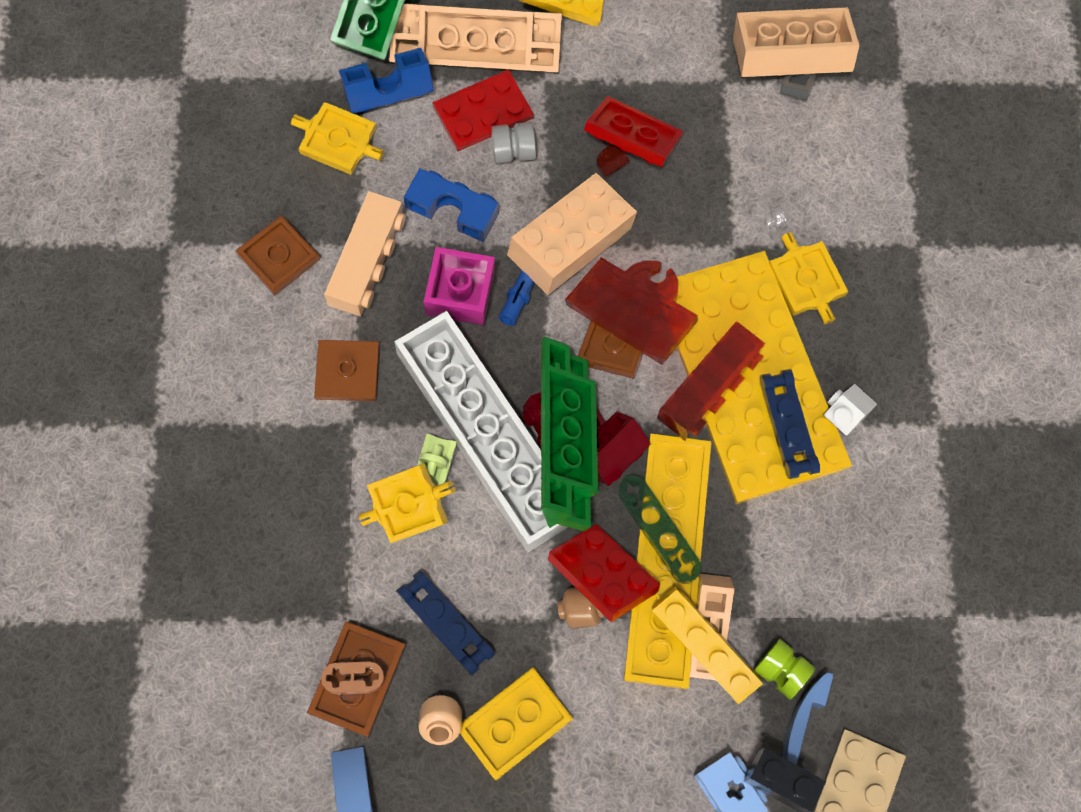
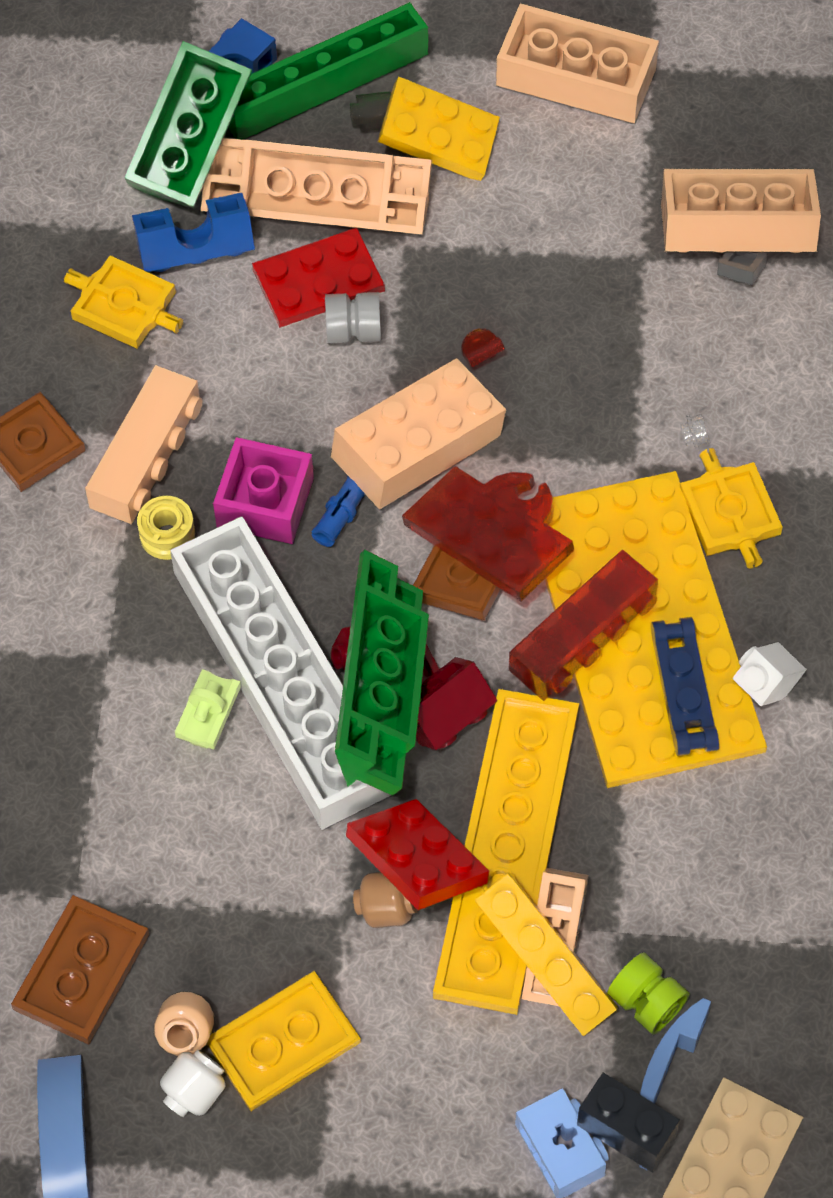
camera: 10 degrees right, 10 degrees down
dark orange plate [314,340,379,402] -> none
nougat beam [321,662,385,695] -> none
yellow plate [359,463,456,543] -> none
dark blue plate [396,570,495,676] -> none
blue arch [404,168,499,242] -> none
red plate [584,96,684,167] -> none
clear green beam [618,475,701,584] -> none
none -> light yellow wheel [137,496,195,560]
none -> white head [160,1049,225,1117]

